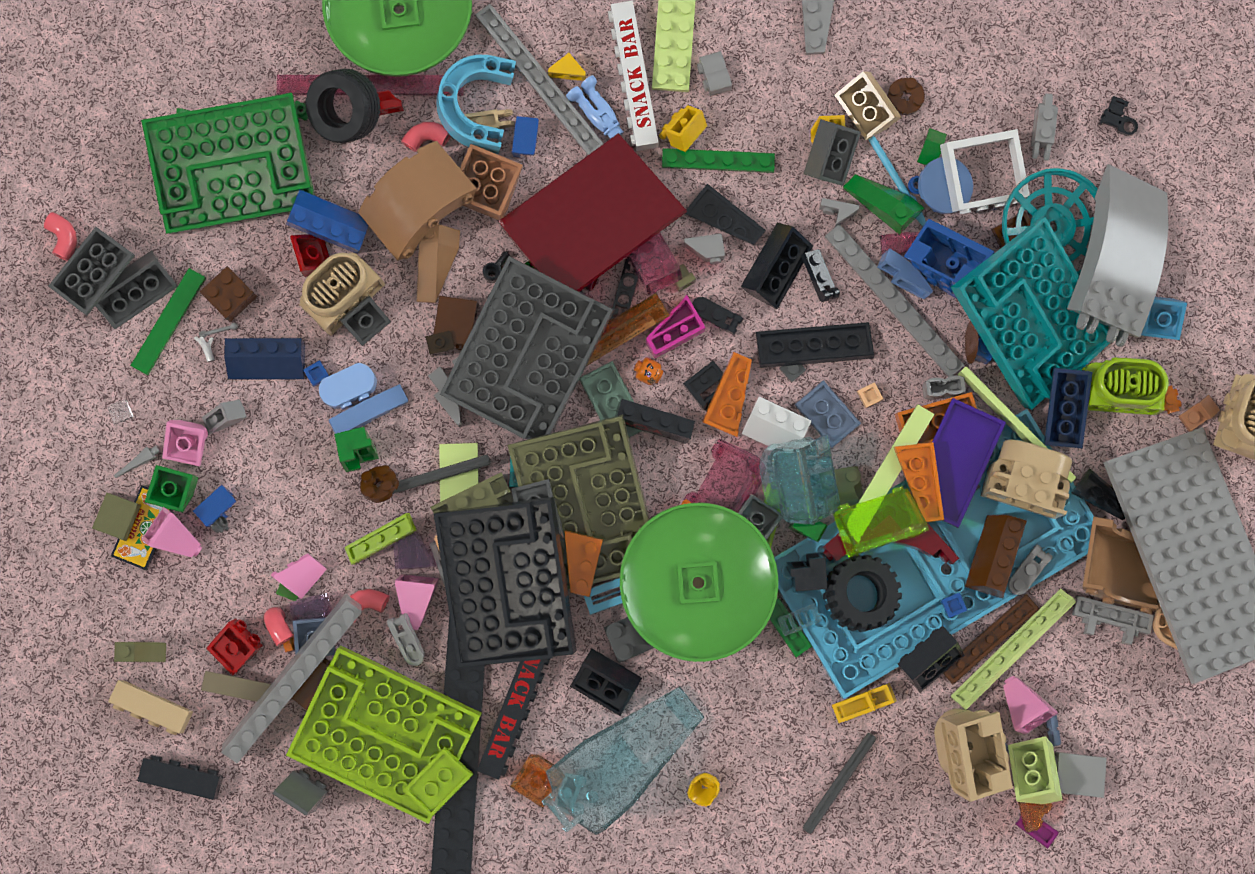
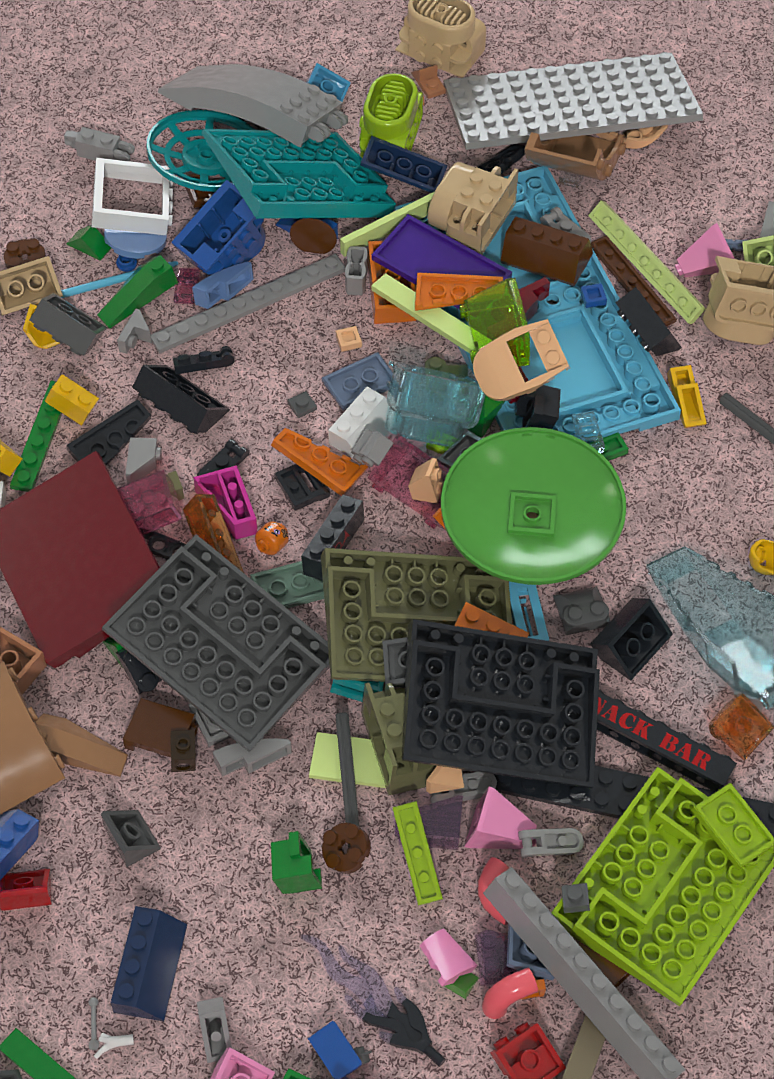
camera: 80 degrees left, 25 degrees down
reddish brown brick [200,266,258,322] -> none
dark grey slope [272,769,329,816] -> none
tan brick [299,253,385,336] -> none
blue plate [304,360,329,387] -> none
light blue brick [319,363,377,410] -> none
medium blue slope [328,384,409,434] -> none
black bar [482,251,511,283] -> none
black tile [756,322,874,368] -> none
black tyre [823,555,902,632] -> none
light grey hinge [1072,596,1154,645] -> none
black piece [1099,96,1138,136] -> none
none -> yellow brick [45,374,99,426]
none -> piece [301,935,446,1067]
none -> light grey brick [351,429,394,467]
none -> light nougat slope [408,458,444,503]
none -> light nougat slope [473,319,570,401]
none -> dark grey plate [561,883,590,913]

